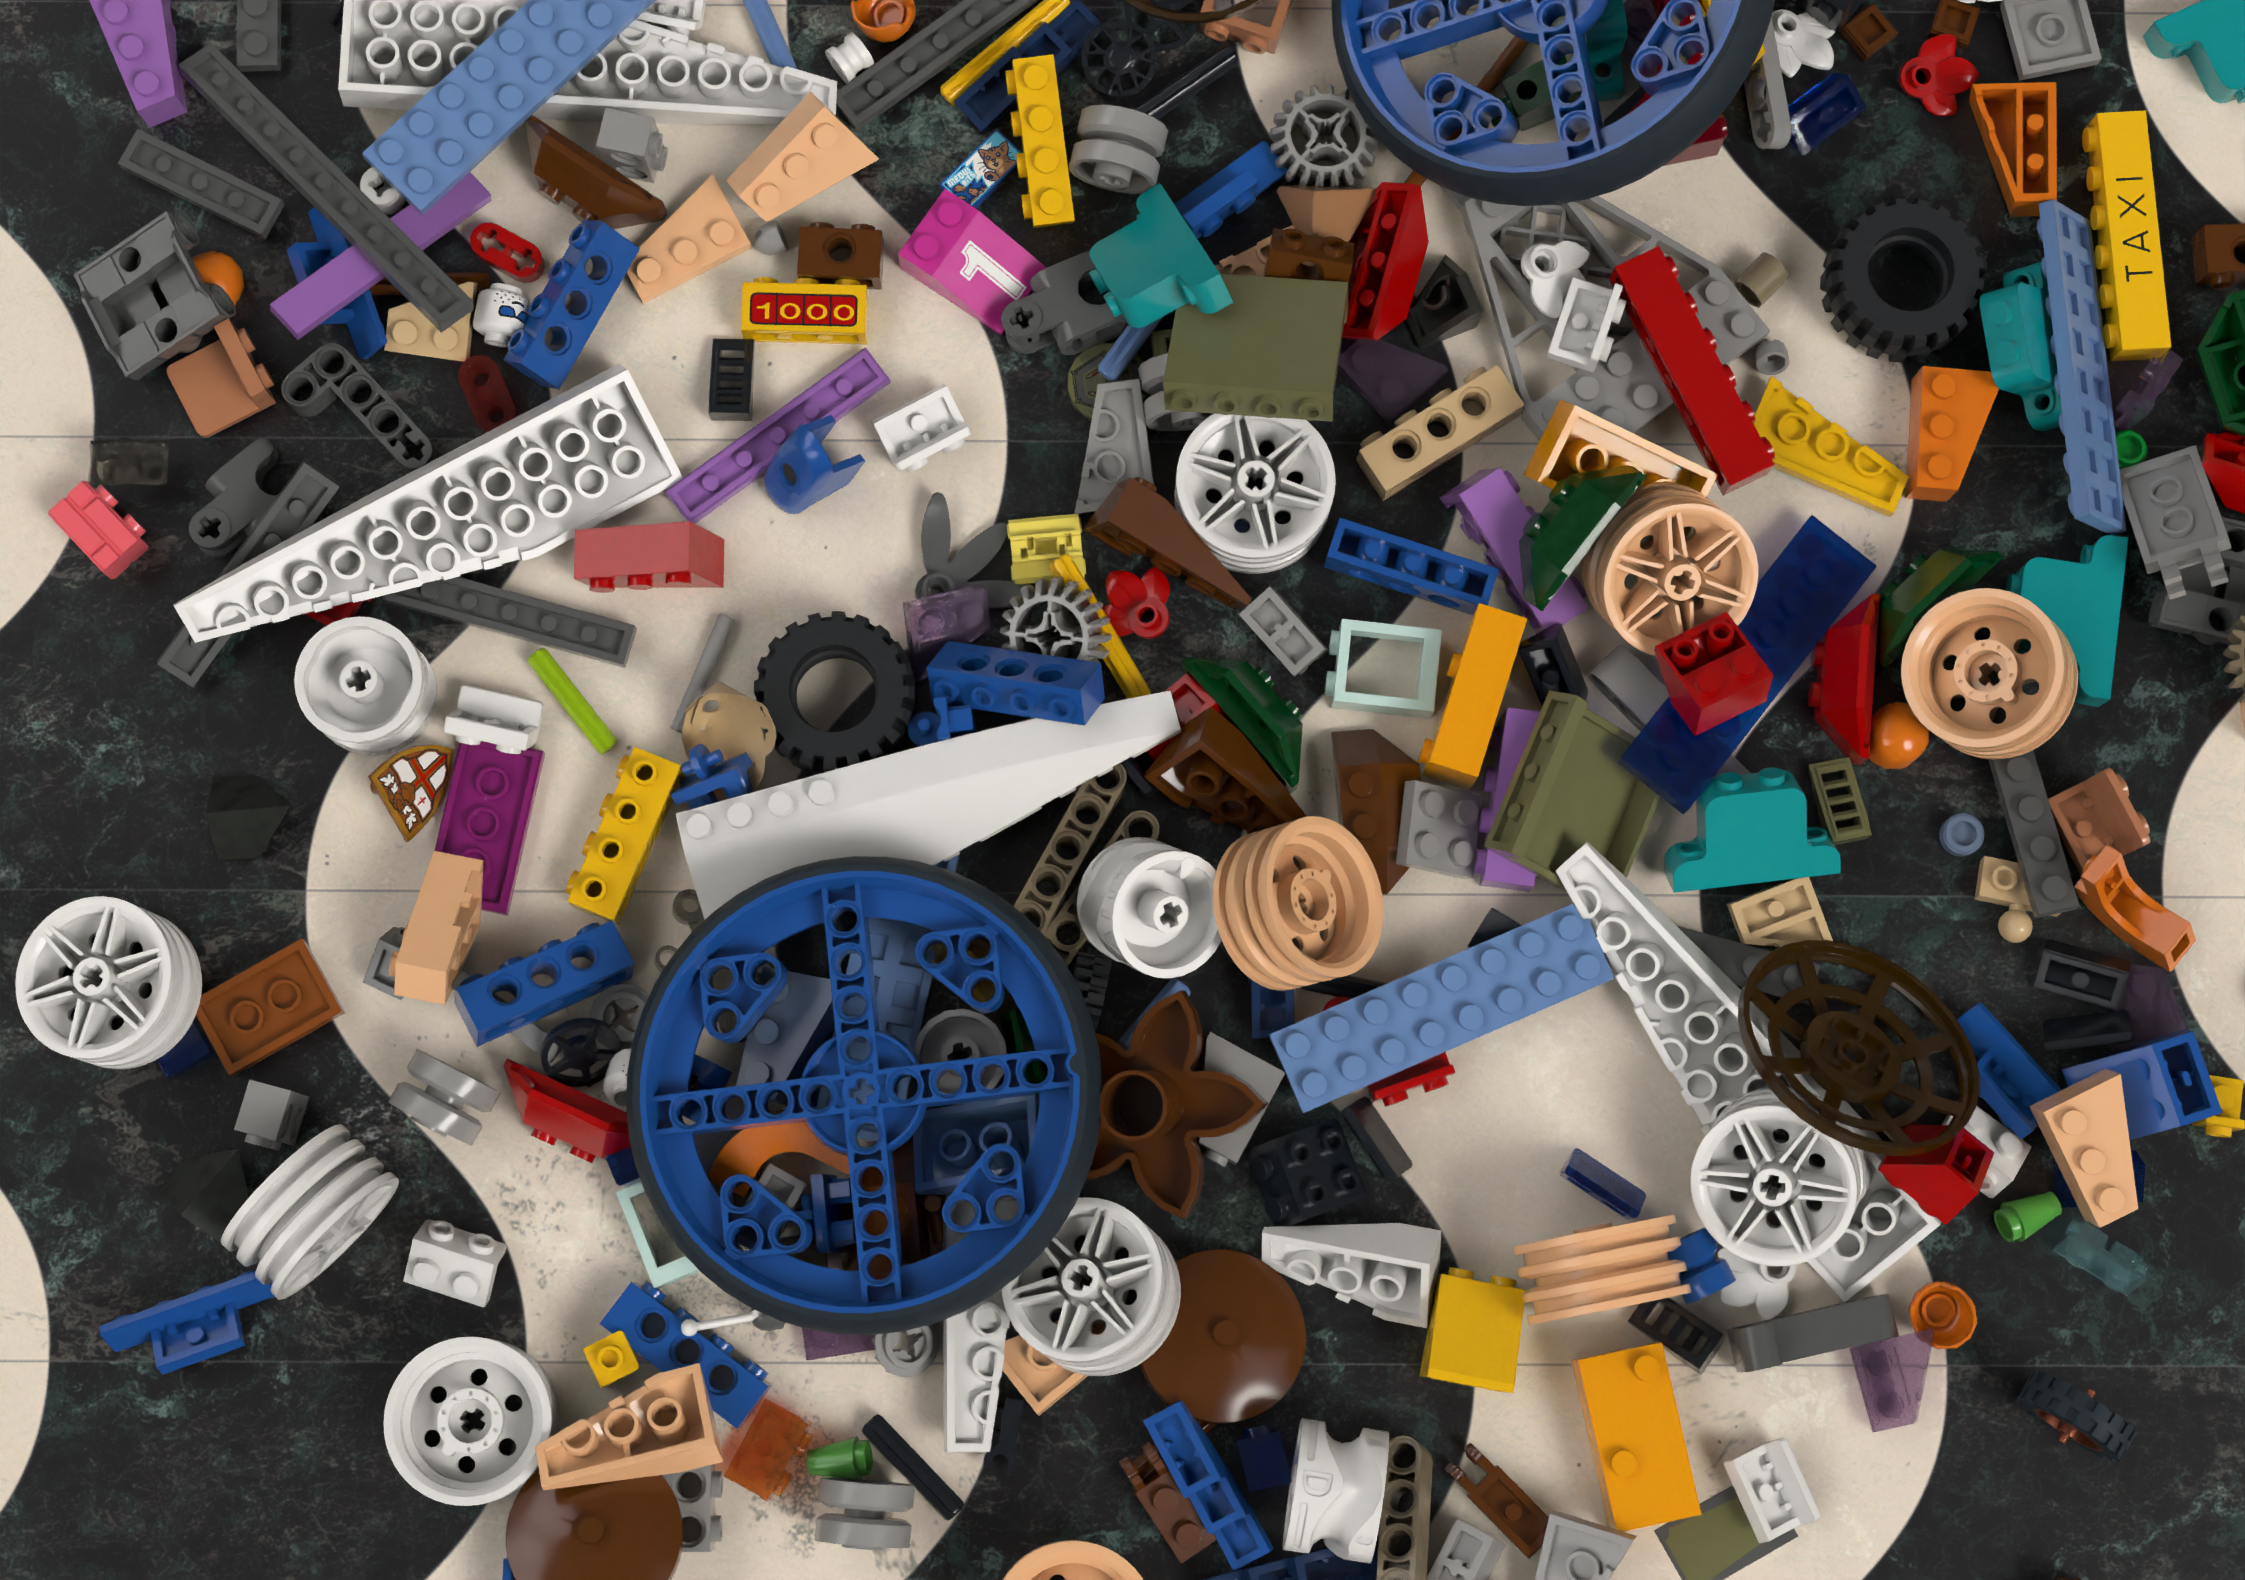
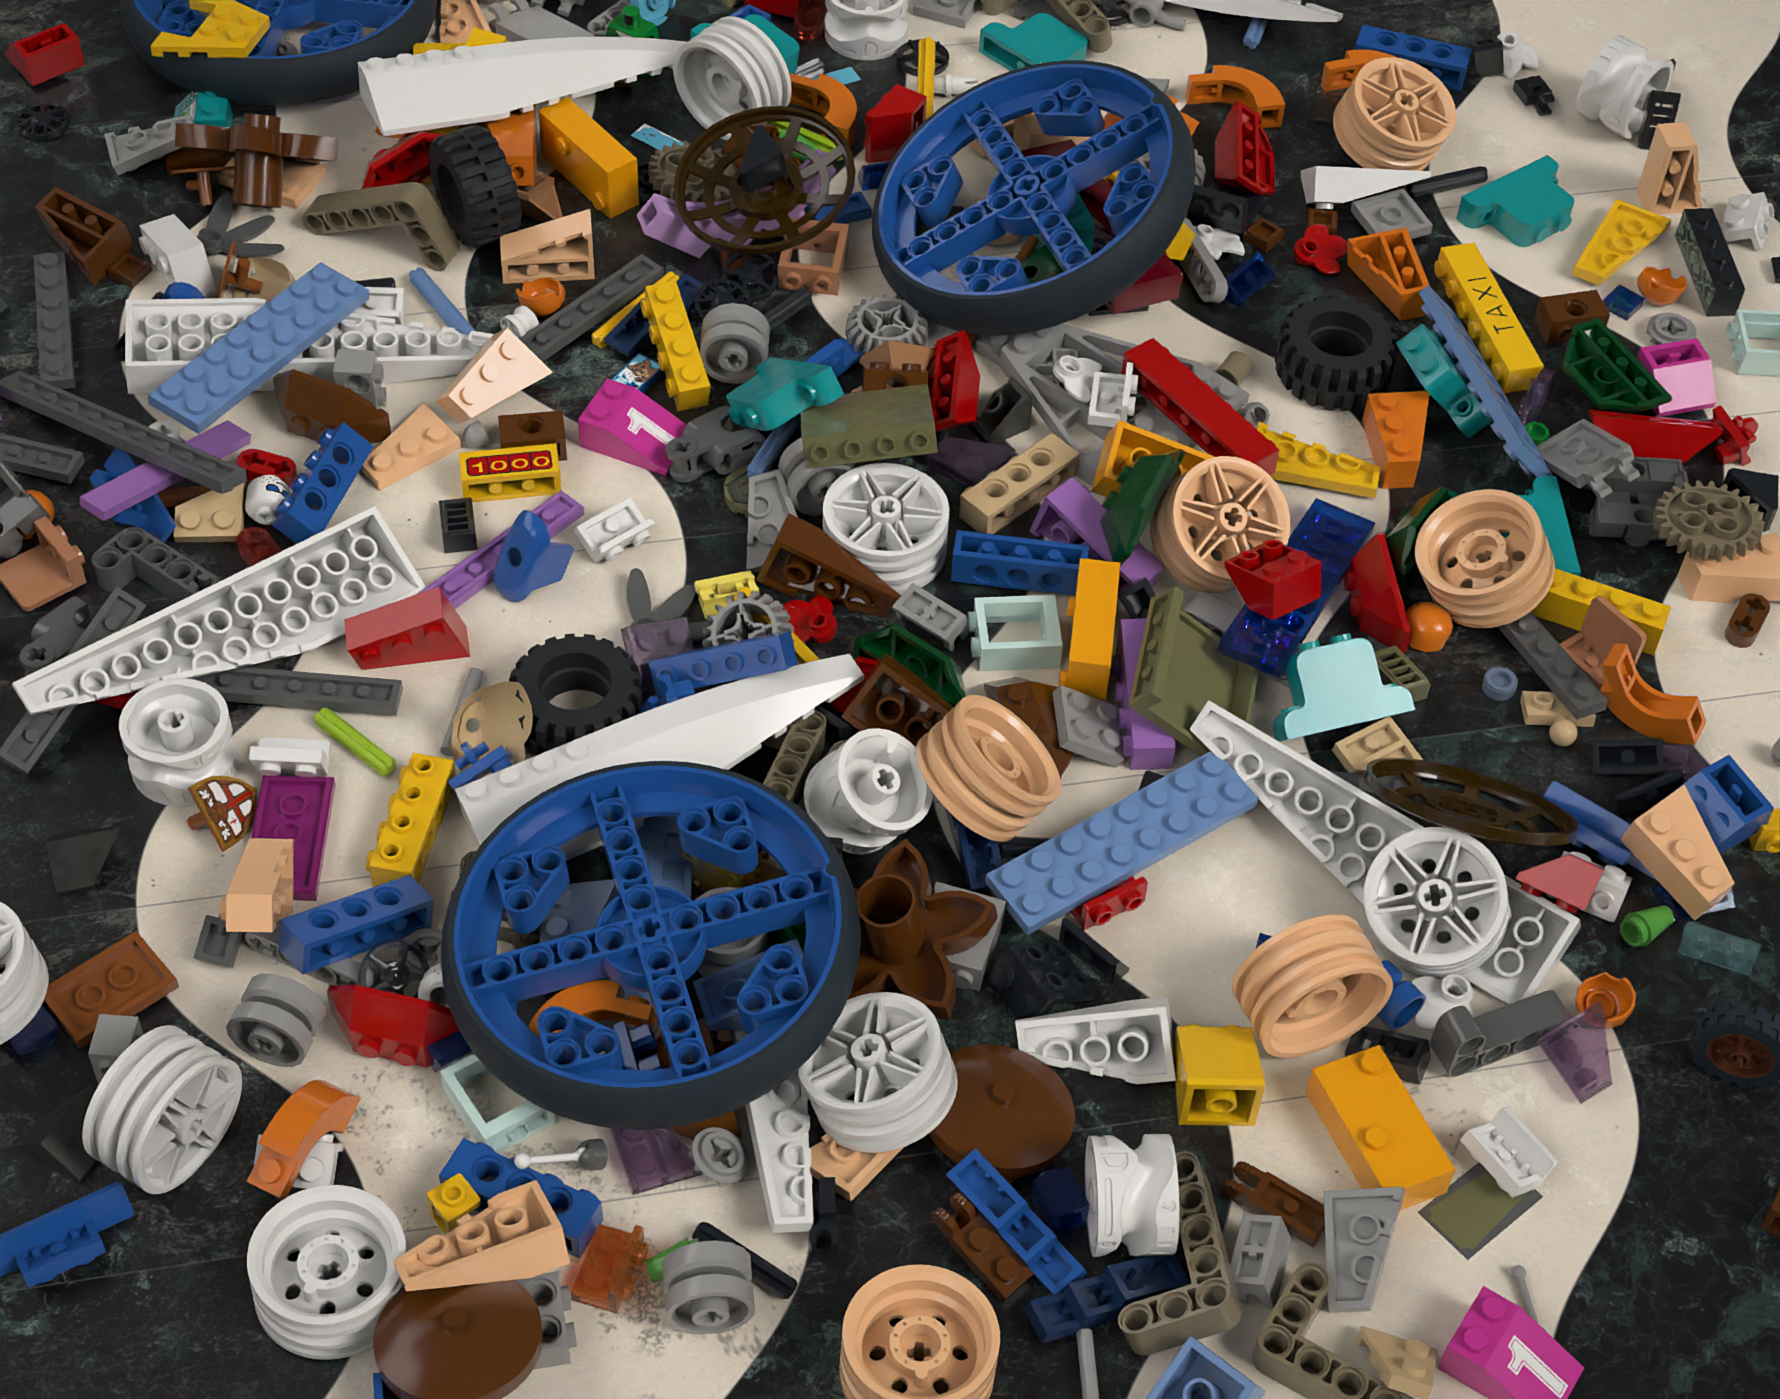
camera: 10 degrees left, 30 degrees down
none -> orange arch [246,1080,361,1199]
none -> yellow brick [1531,568,1671,656]

